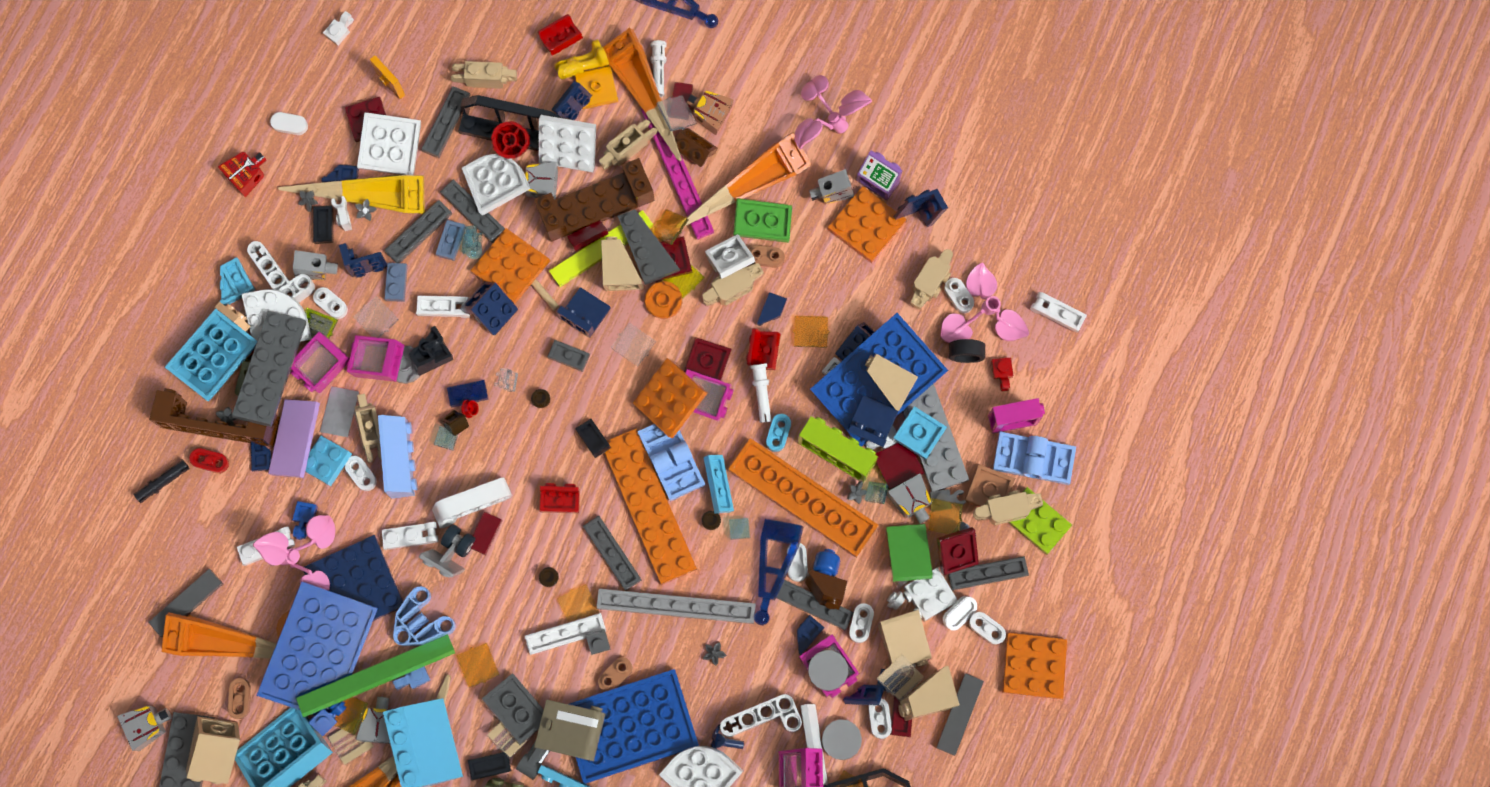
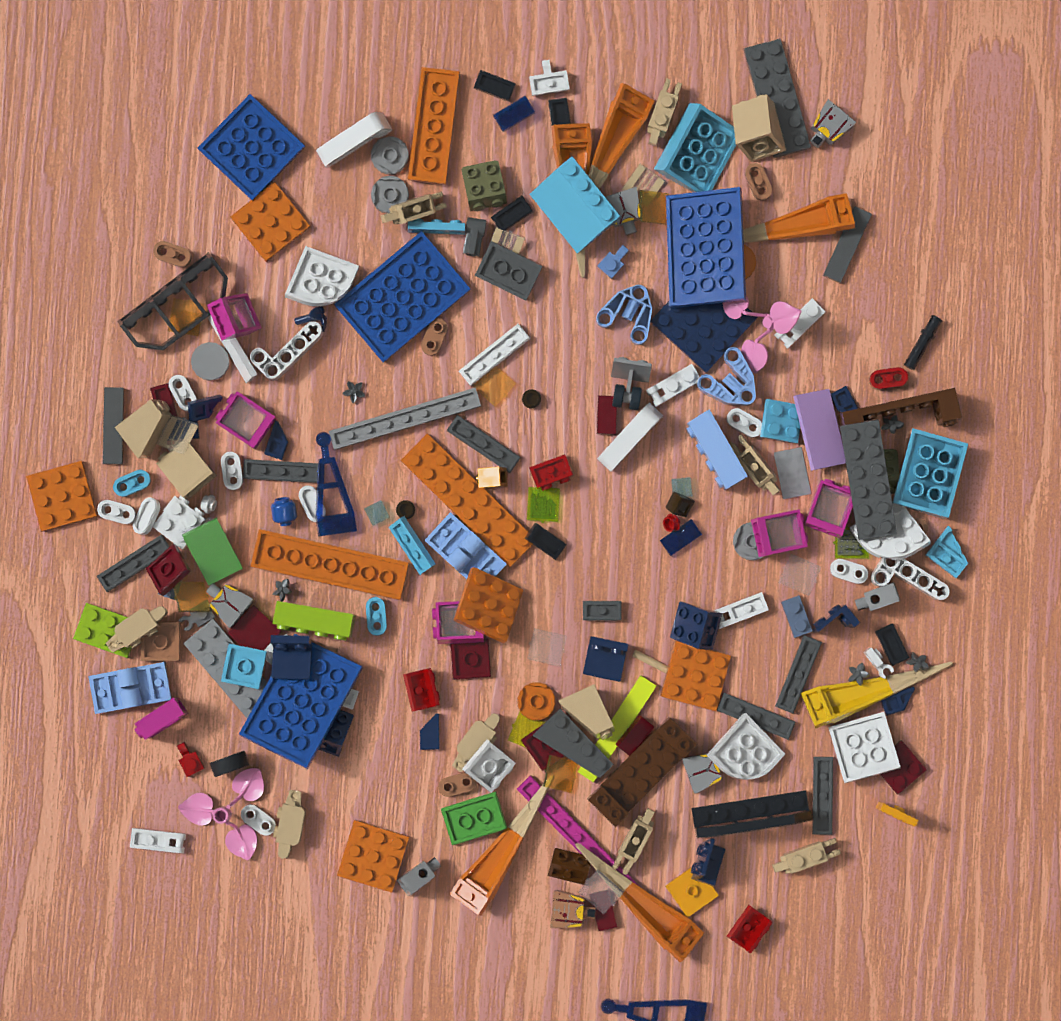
camera: 155 degrees right, 10 degrees up
light nougat plate [214,302,250,332] -> none
red torso [218,152,267,197] -> none
white tile [270,112,308,135] -> none
blue plate [292,501,318,540] -> none
bright green tile [296,634,455,717] -> none
plate [308,701,347,736] -> none
white plate [323,11,354,46] -> none
black slope [409,326,453,376] -> none
sand blue plate [436,220,466,261] -> none
clear yellow piece [456,643,500,688] -> none
clear light blue hips [462,225,483,259] -> none
red cylinder [491,121,530,159] -> none
clear tile [494,368,518,392] -> none
dark brown plate [531,389,551,408] -> none
dark tan door [534,699,606,761] -> none
white plate [539,115,596,172] -> none
yellow piece [554,39,609,79] -> none
dark grey plate [586,629,610,655] -> none
white pin [650,40,667,97] -> none
white pin [750,364,772,423] -> none
clear yellow piece [793,316,830,348] -> none
bright pink plant [795,75,872,150] -> none
reddish brown slope [805,570,847,610] -> none
light grey tile [808,650,848,691] -> none
slope [856,150,902,200] -> none
tan slope [865,353,918,411] -> none
clear light blue tile [865,482,889,504] -> none
dark blue bracket [893,189,948,227] -> none
none -> medium azure plate [113,470,151,497]
none -> brick [476,467,508,489]
none -> clear neon green piece [527,487,560,523]
none -> light blue connector [697,347,756,406]

